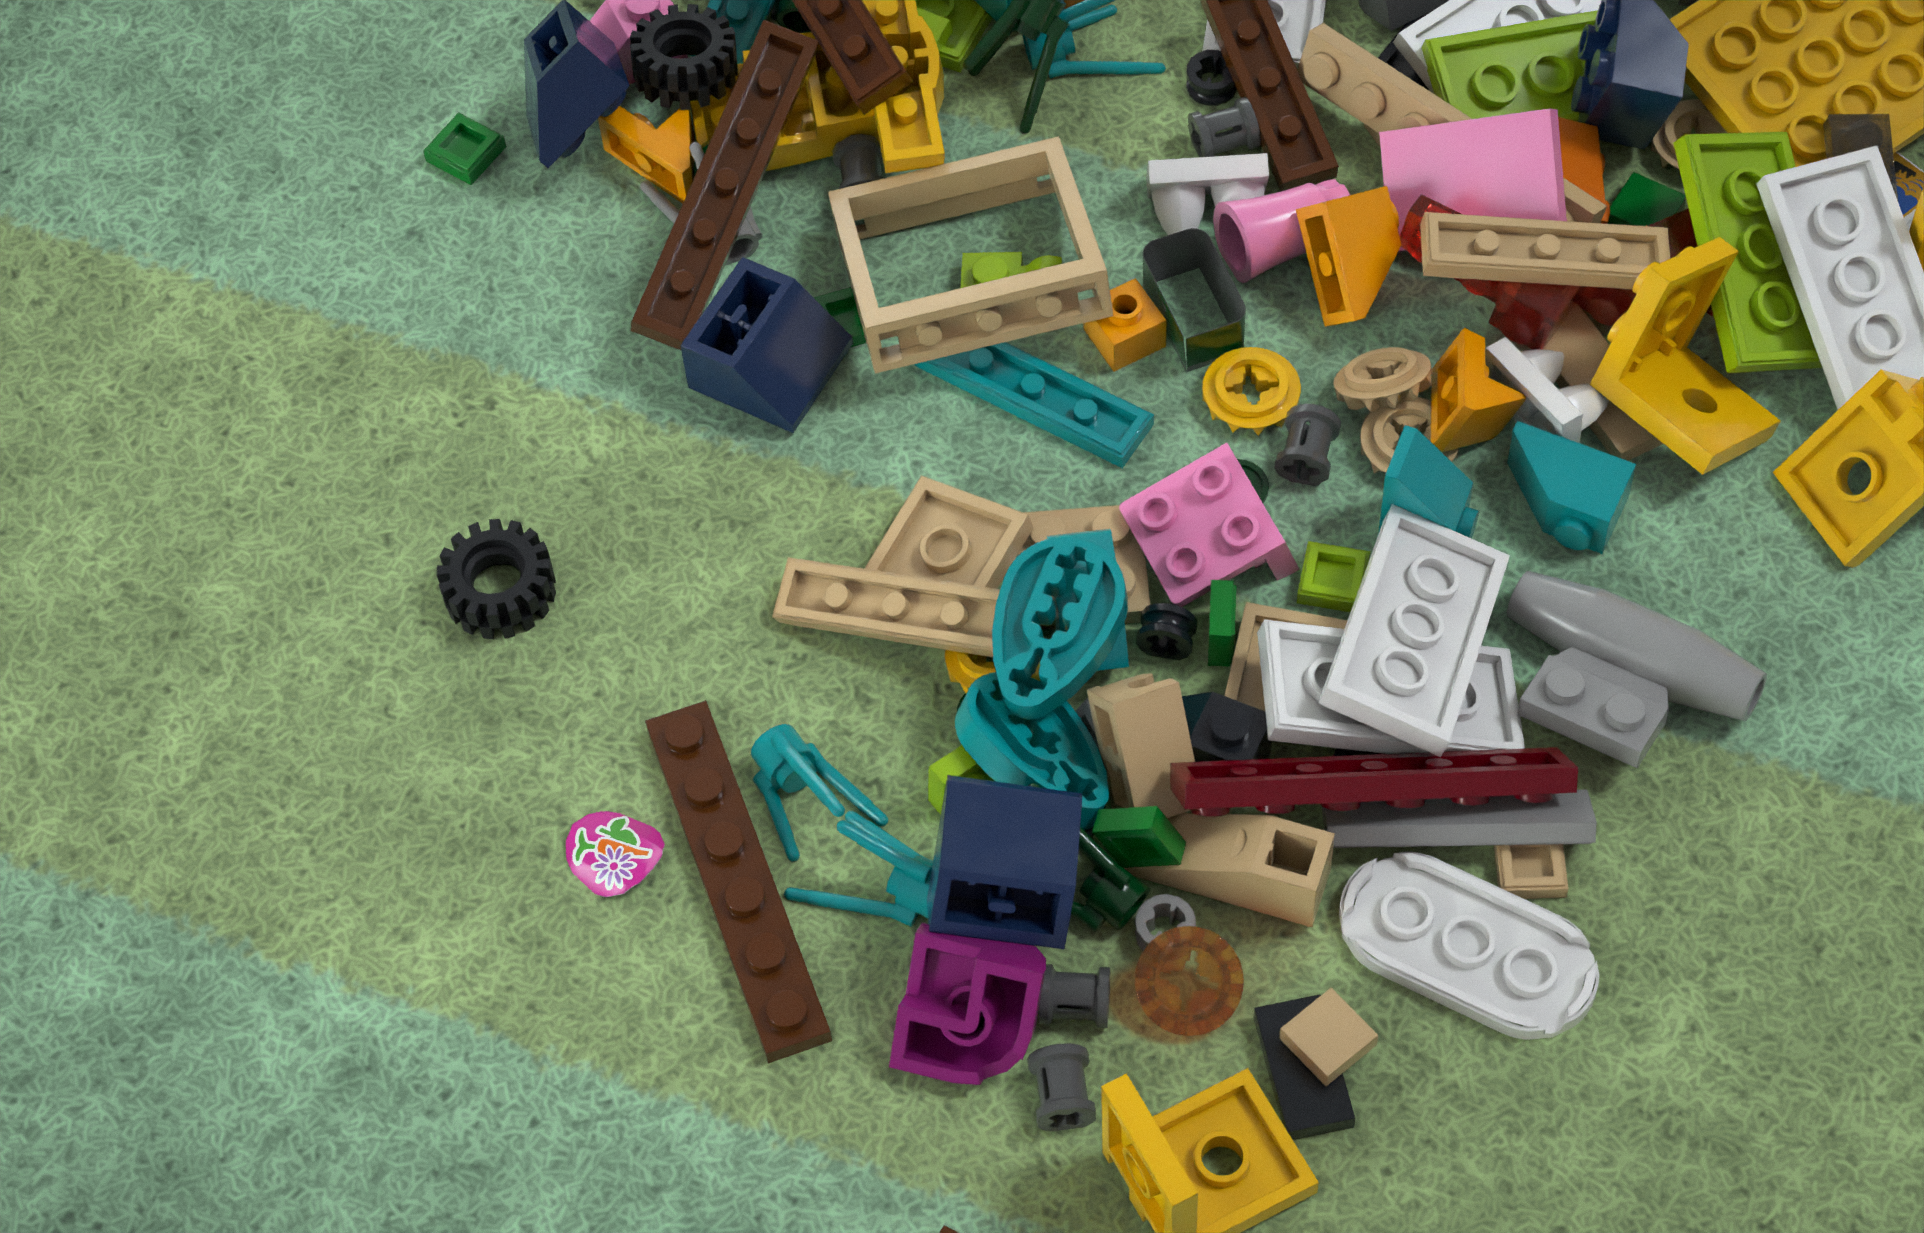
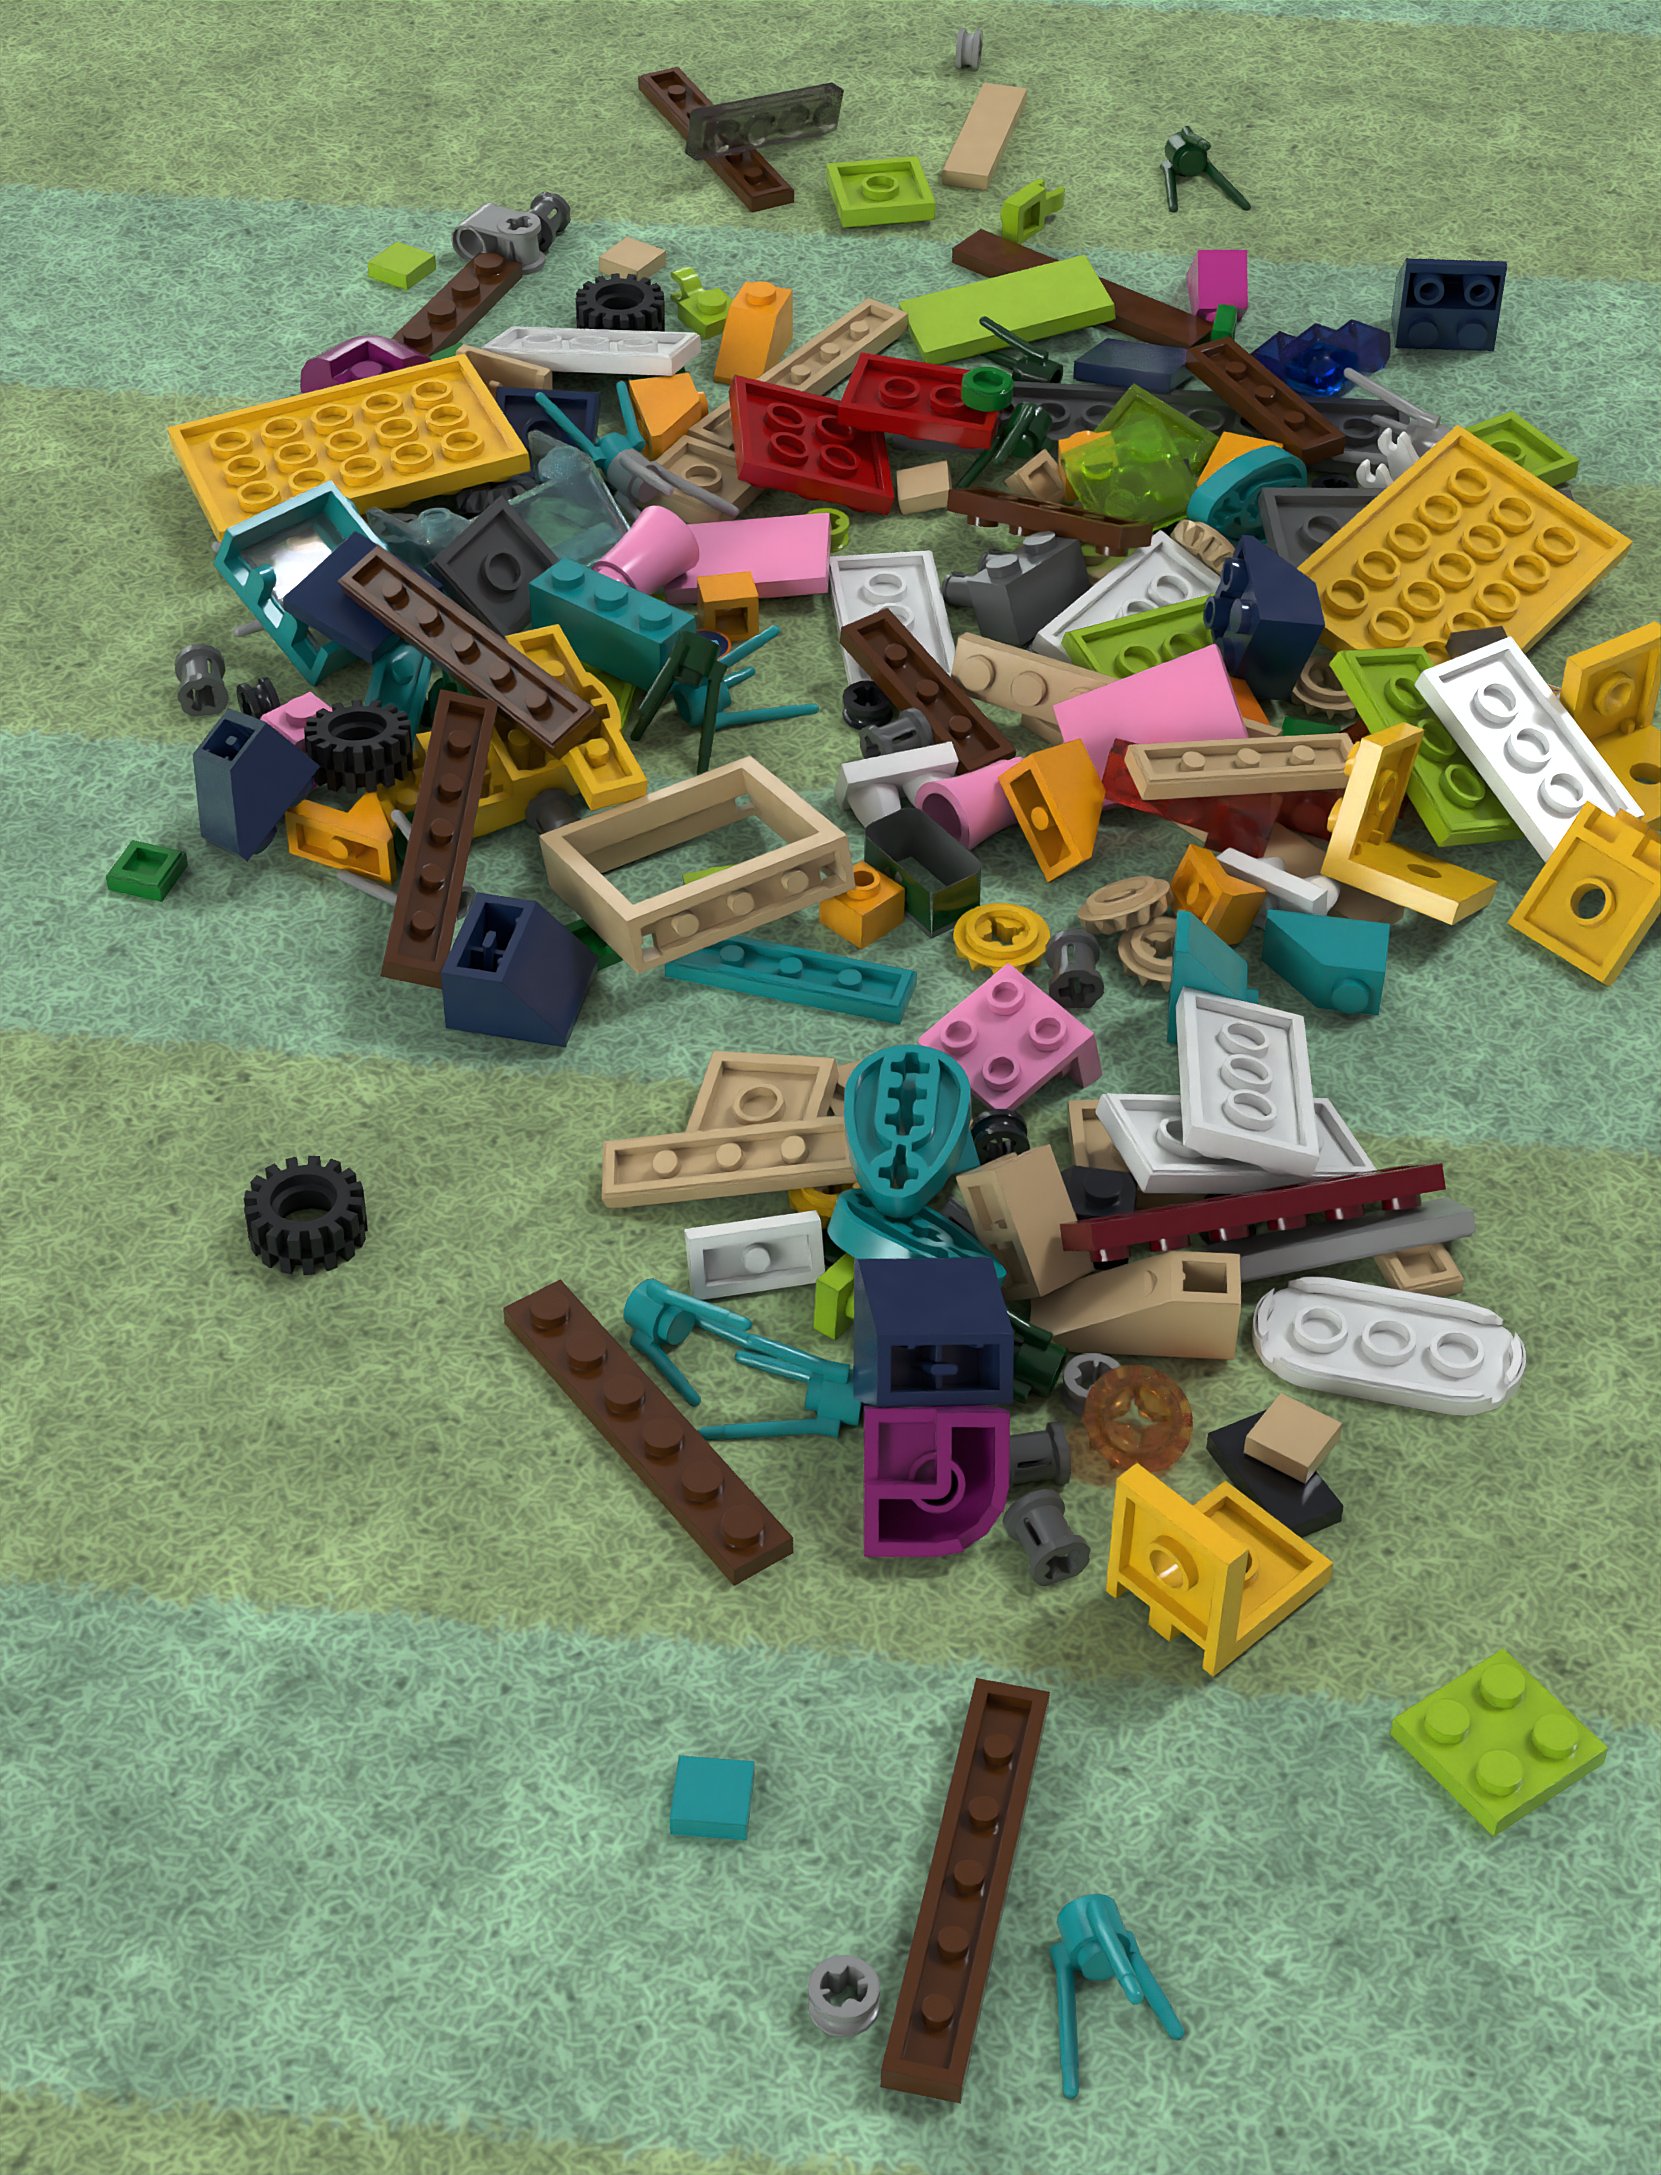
camera: 20 degrees left, 15 degrees down
sticker [566,811,665,898] -> none
green tile [1092,806,1186,868] -> none
green tile [1208,580,1237,667] -> none
lime tile [1297,541,1371,612] -> none
light grey plate [1507,571,1767,769] -> none
none -> white tile [684,1210,825,1300]

